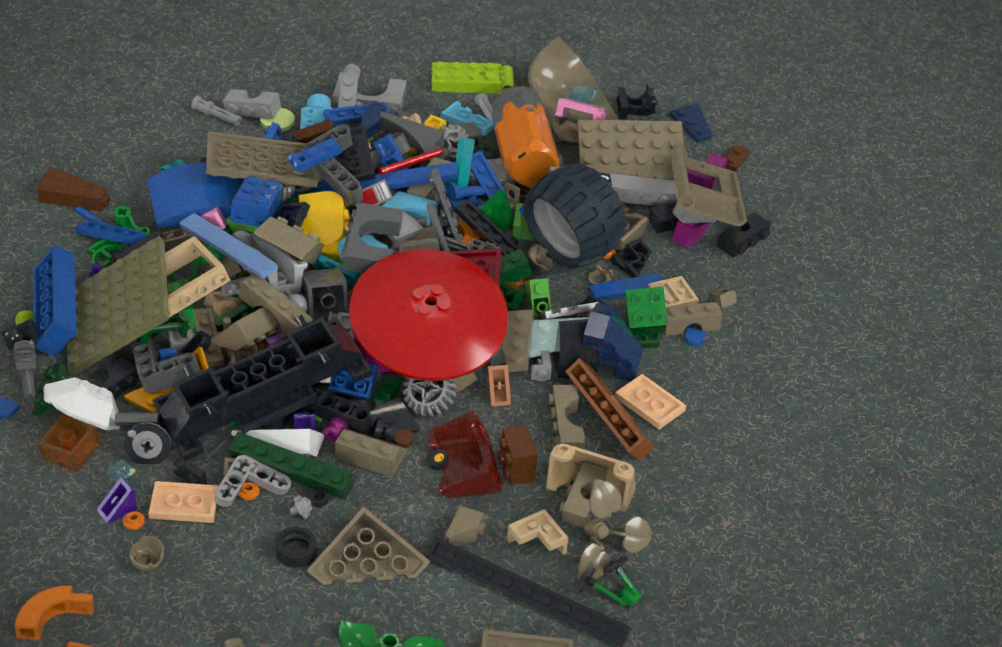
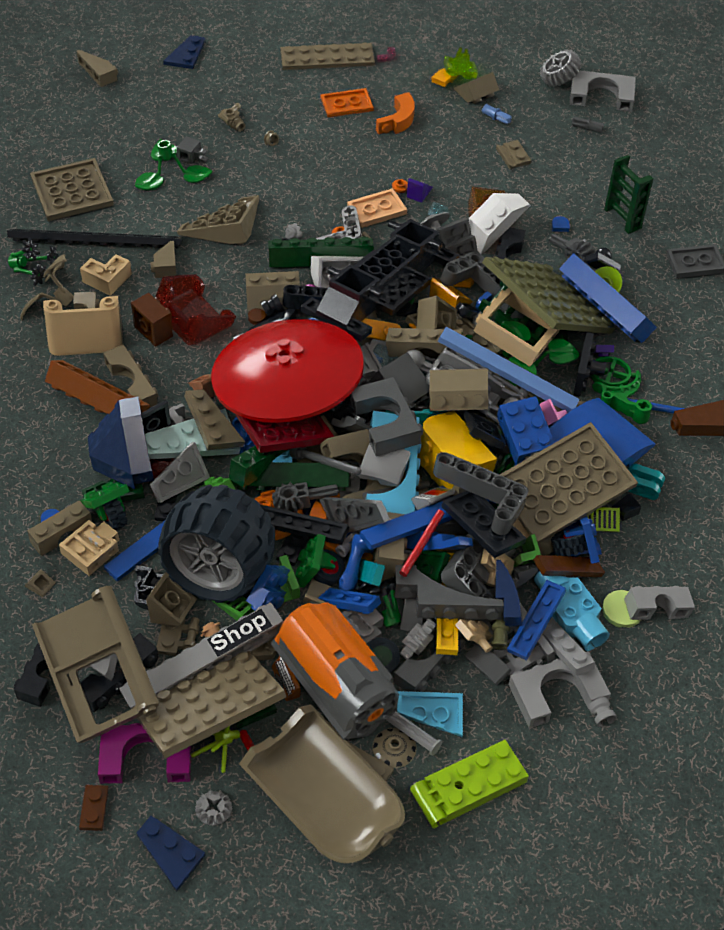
camera: 155 degrees right, 10 degrees up
dark green wing [32,361,66,416] -> none
blue tile [76,220,146,245] -> none
dark tan hair [129,536,164,571] -> none
black plate [173,459,207,485] -> none
light grey pin [191,96,242,127] -> none
black tyre [275,526,317,568] -> none
blue plate [288,137,343,172] -> none
black tile [427,449,449,470] -> none
bright pink panel [555,98,606,120] -> none
clear light blue piece [565,84,606,104] -> none
light nougat plate [615,374,686,430] -> none
black tile [617,84,658,120] -> none

